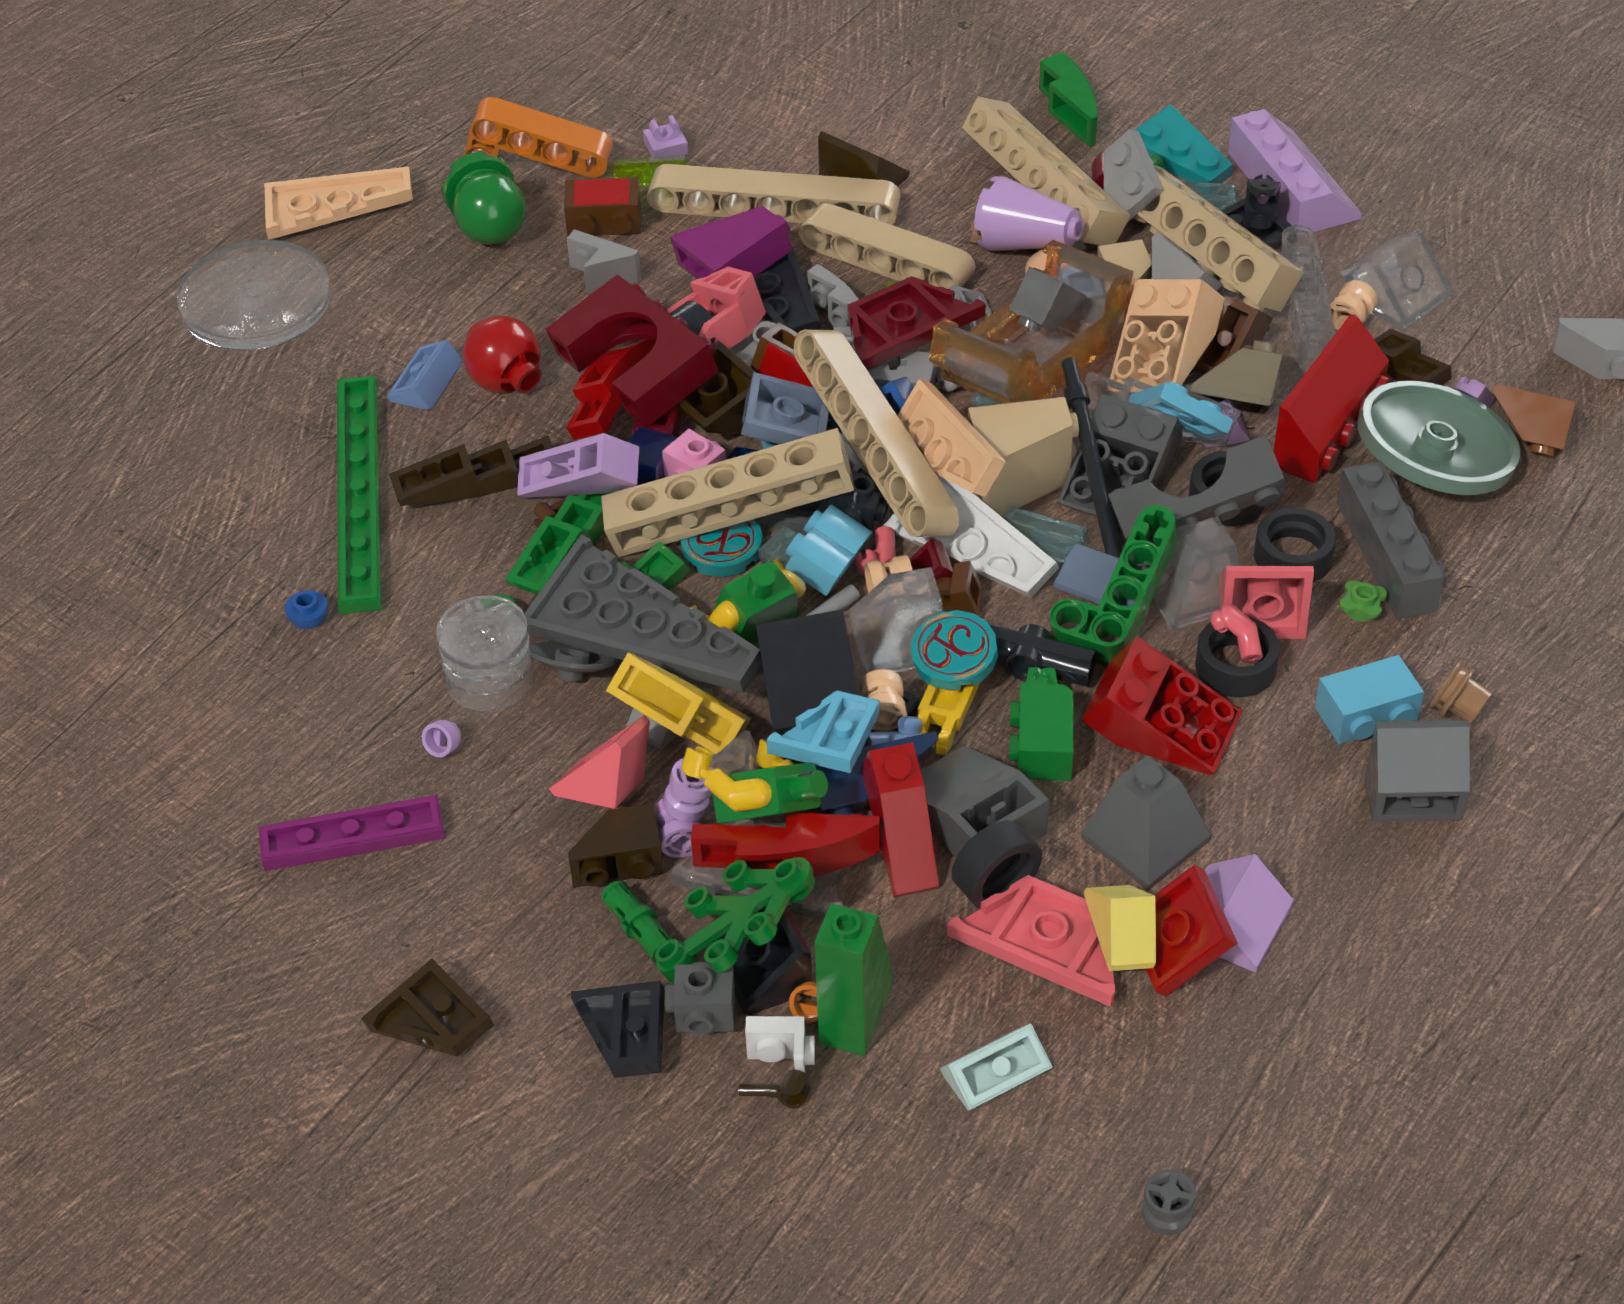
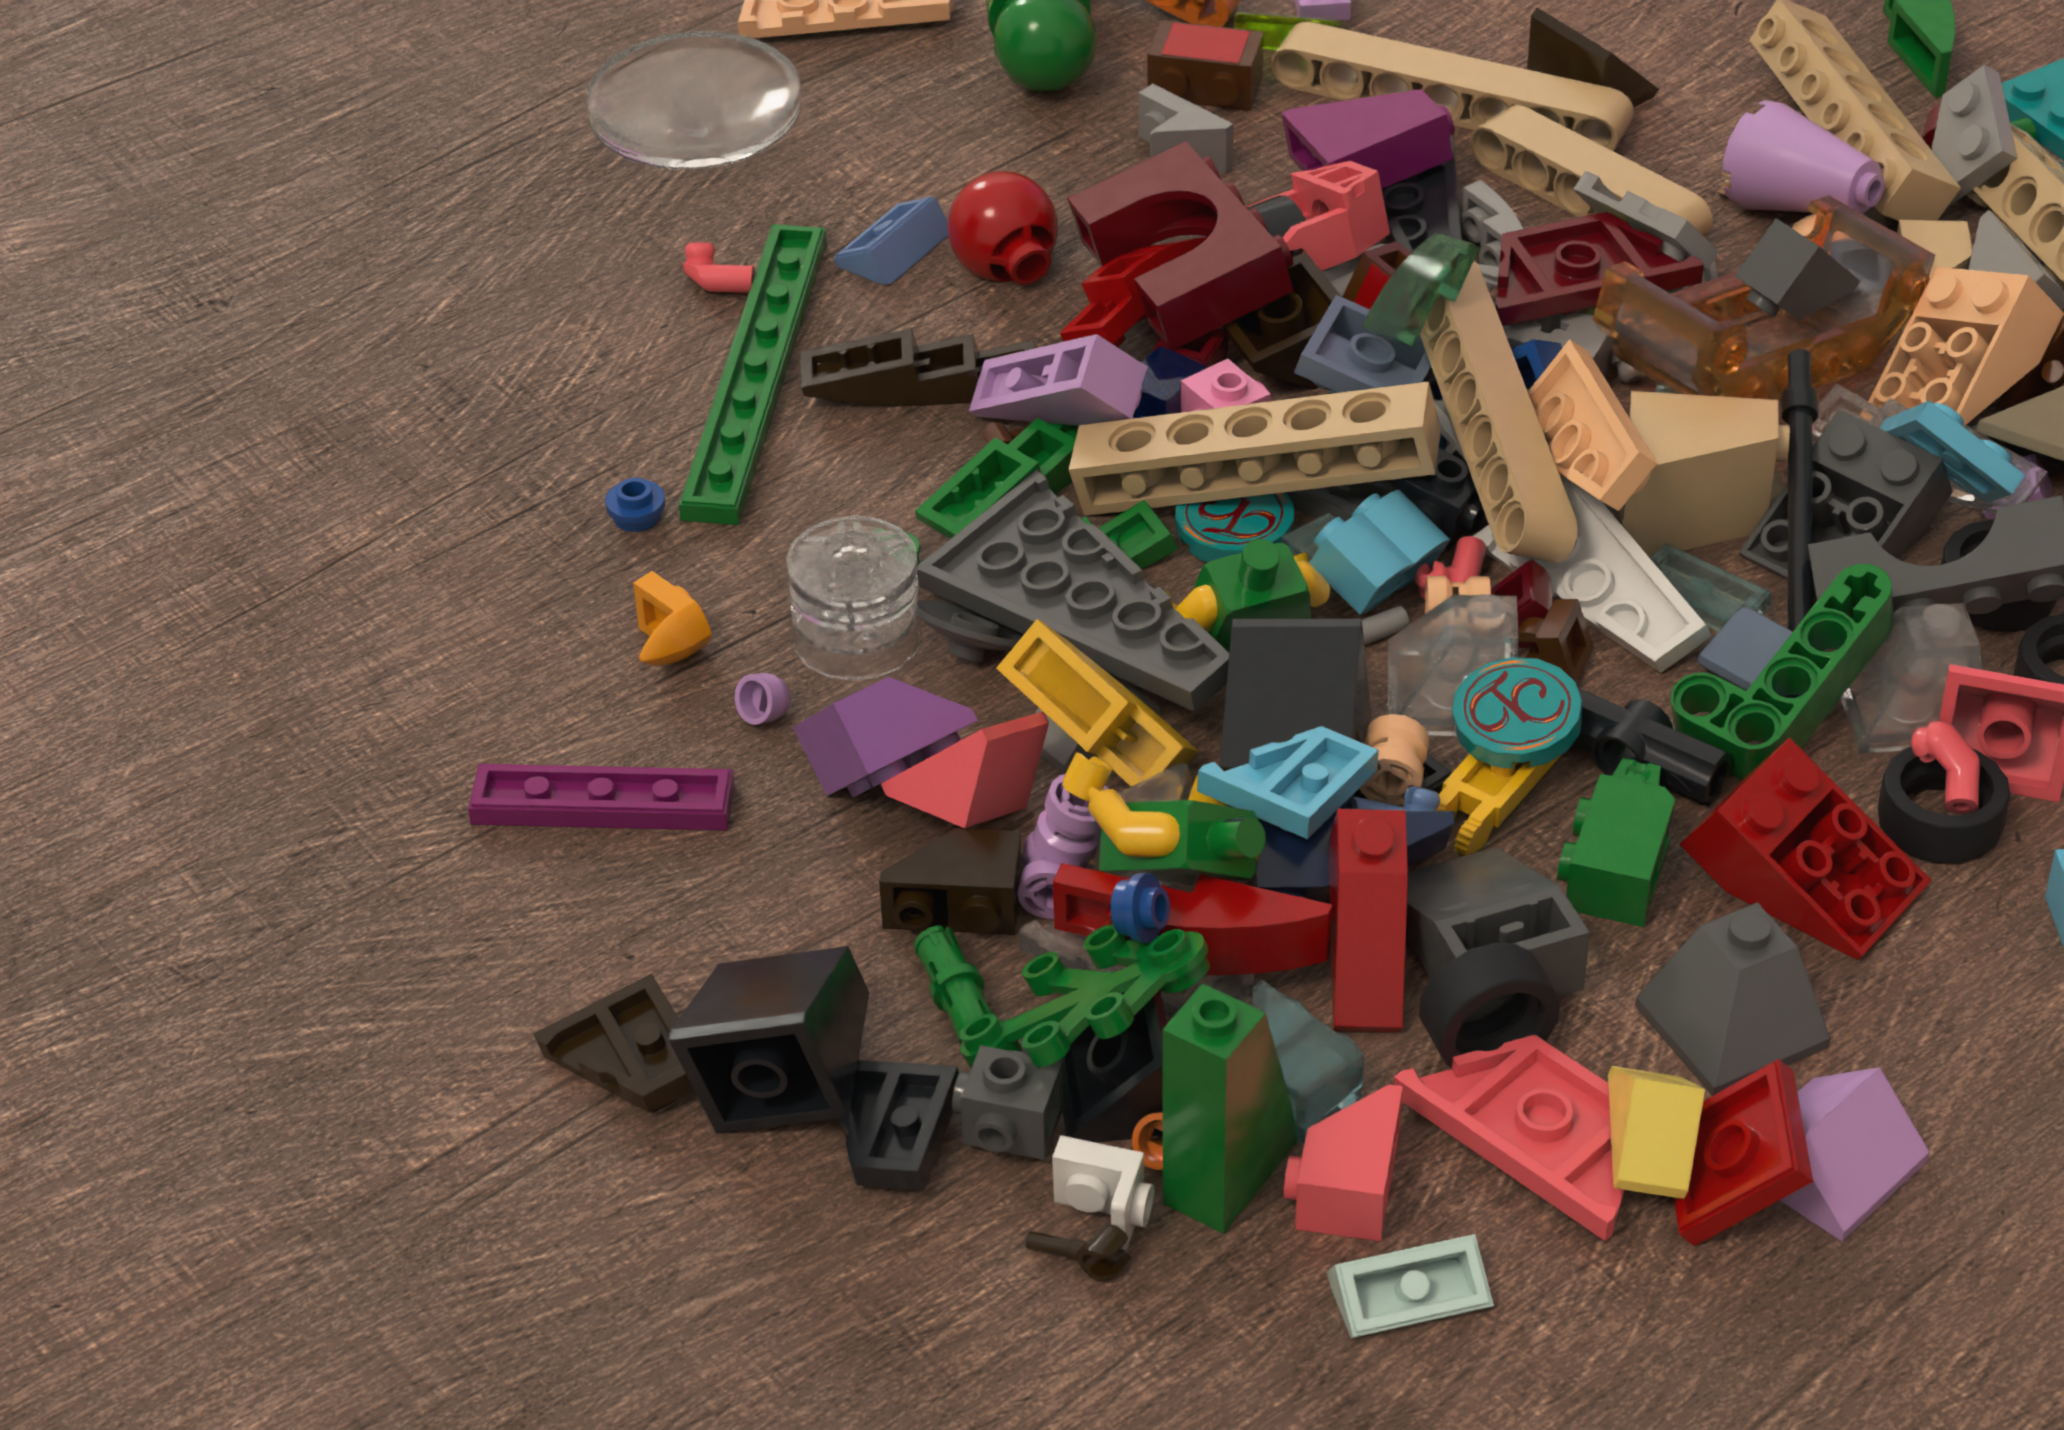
camera: 15 degrees right, 5 degrees down
none -> light orange plate [633,571,712,666]
none -> black slope [669,946,870,1134]
none -> coral arm [682,242,755,293]
none -> medium lavender slope [793,677,978,798]
none -> blue plate [1110,873,1170,943]
none -> clear light blue slope [1252,980,1364,1145]
none -> coral slope [1284,1084,1403,1242]
none -> clear green slope [1362,233,1480,348]
none -> light grey wing [1573,171,1719,271]

